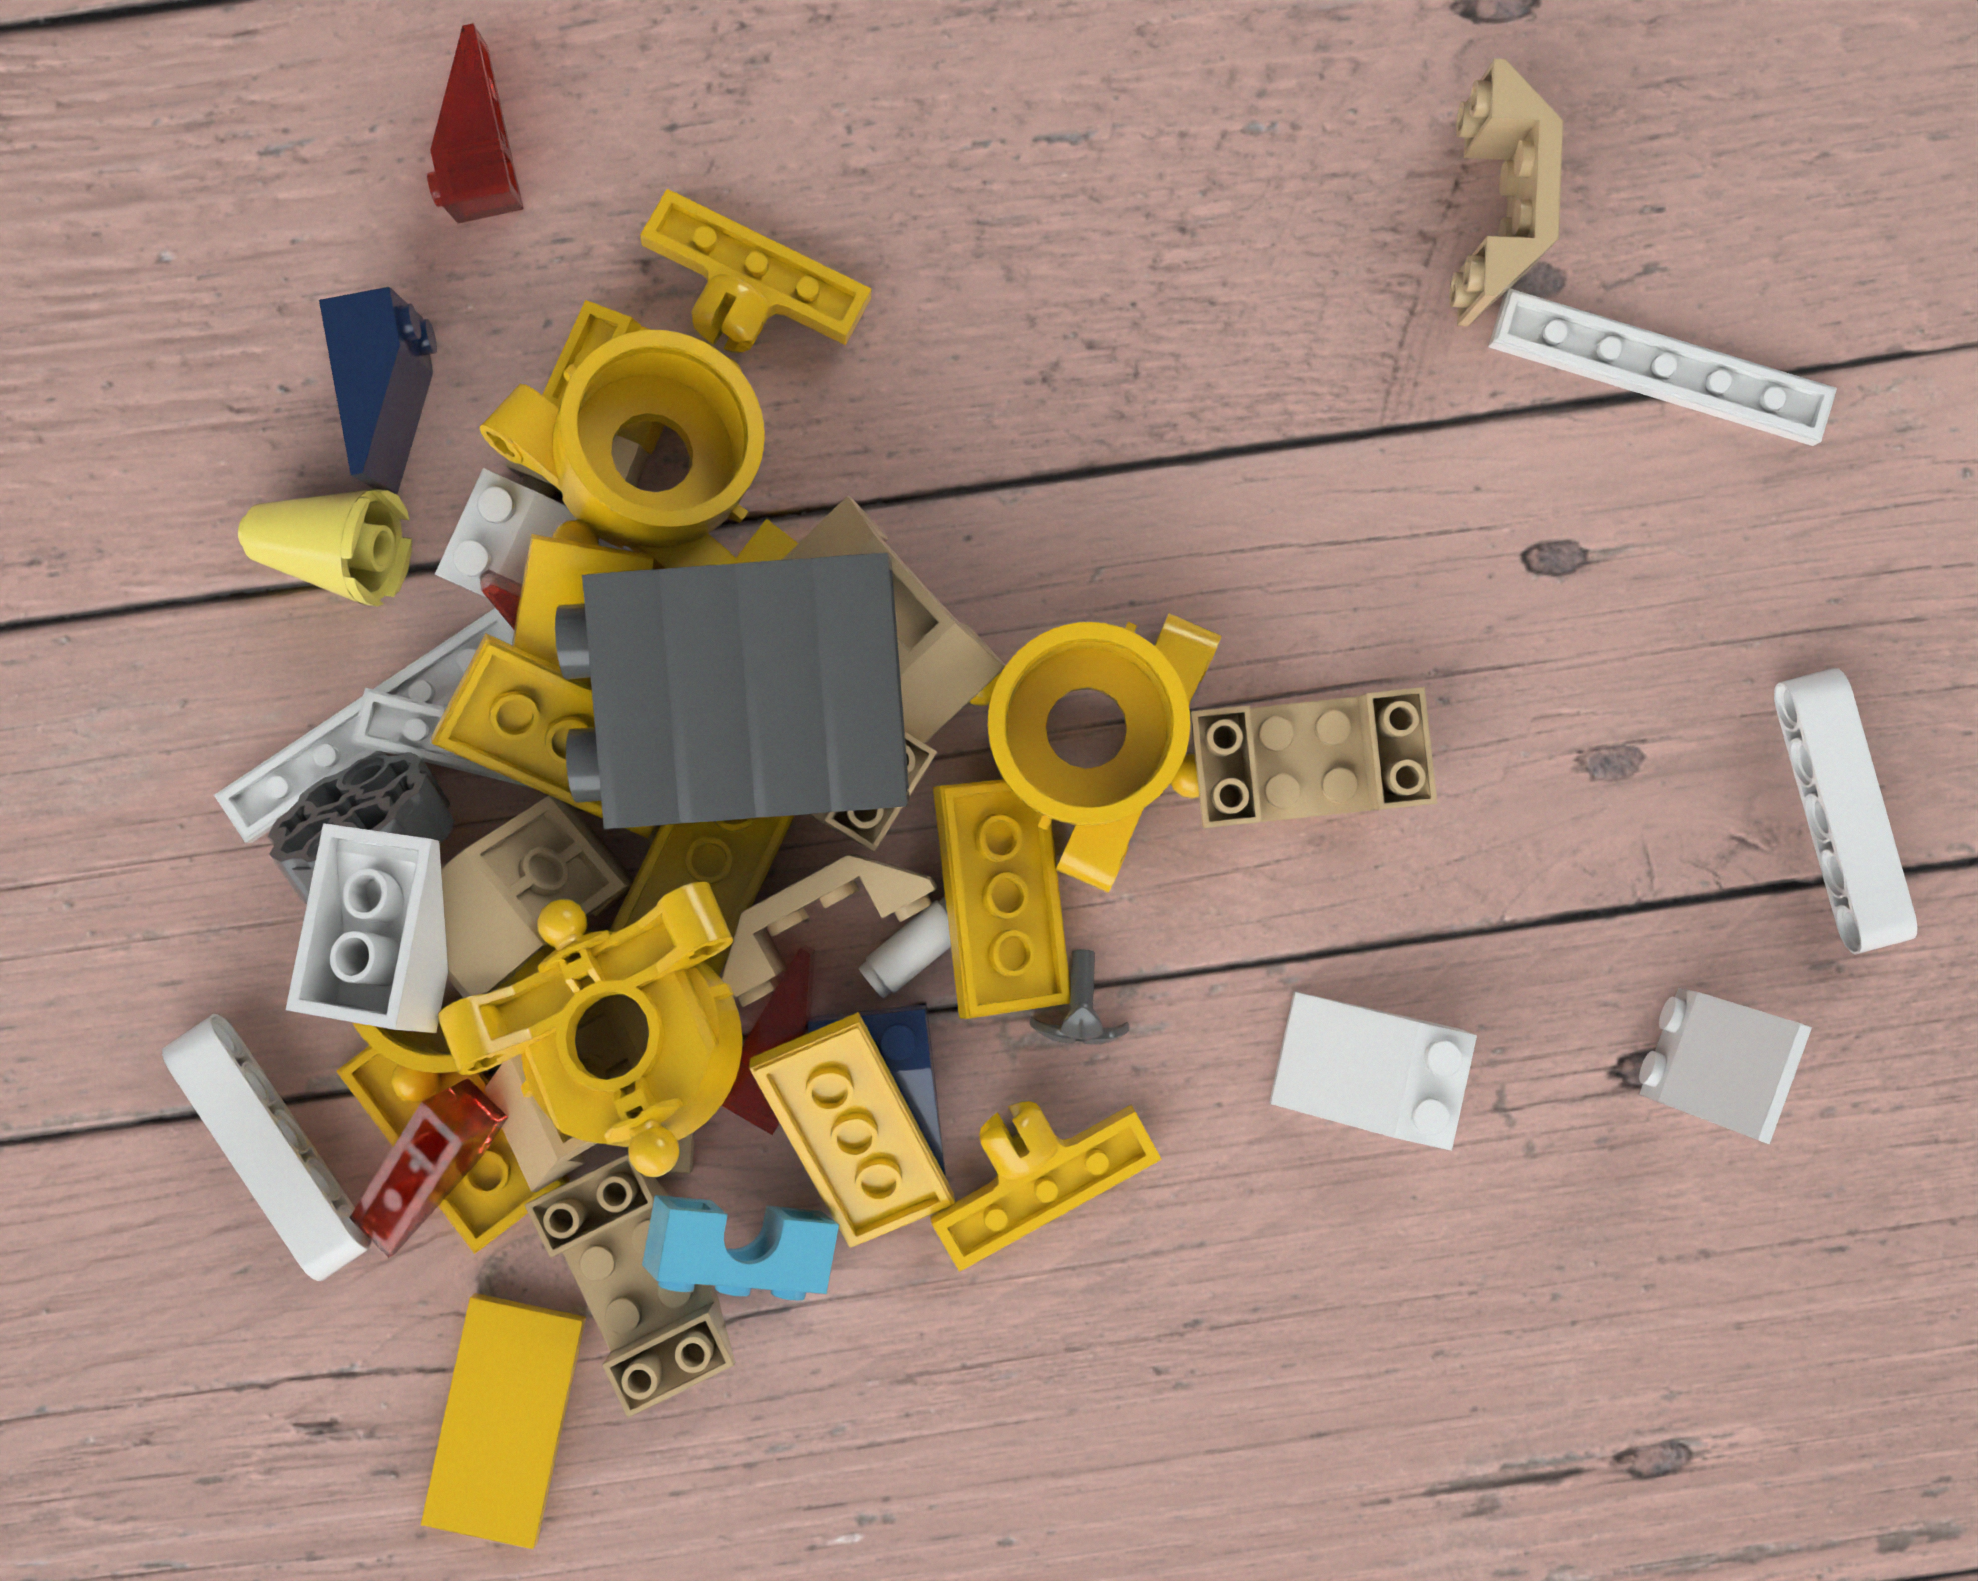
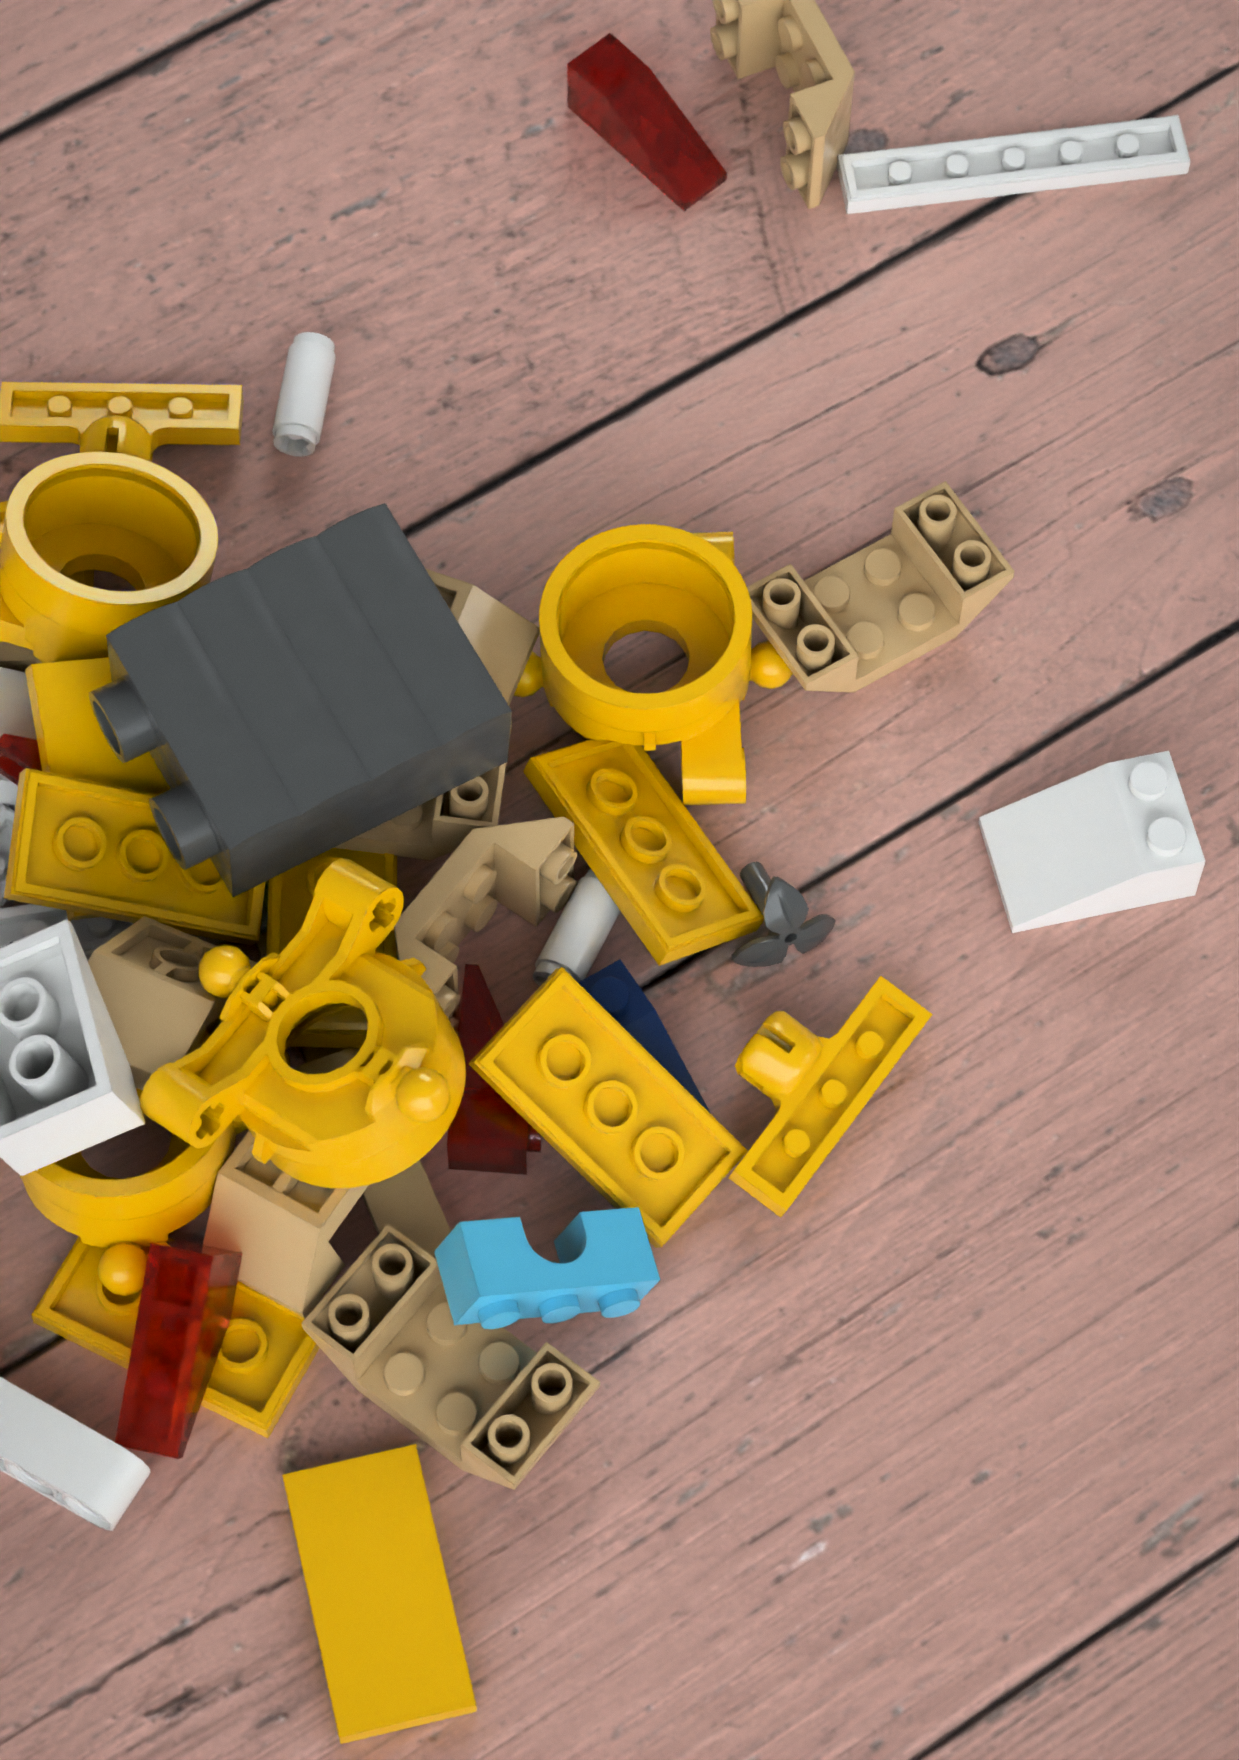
camera: 30 degrees left, 25 degrees down
none -> white piece [272,332,336,457]
none -> clear red slope [567,33,727,212]

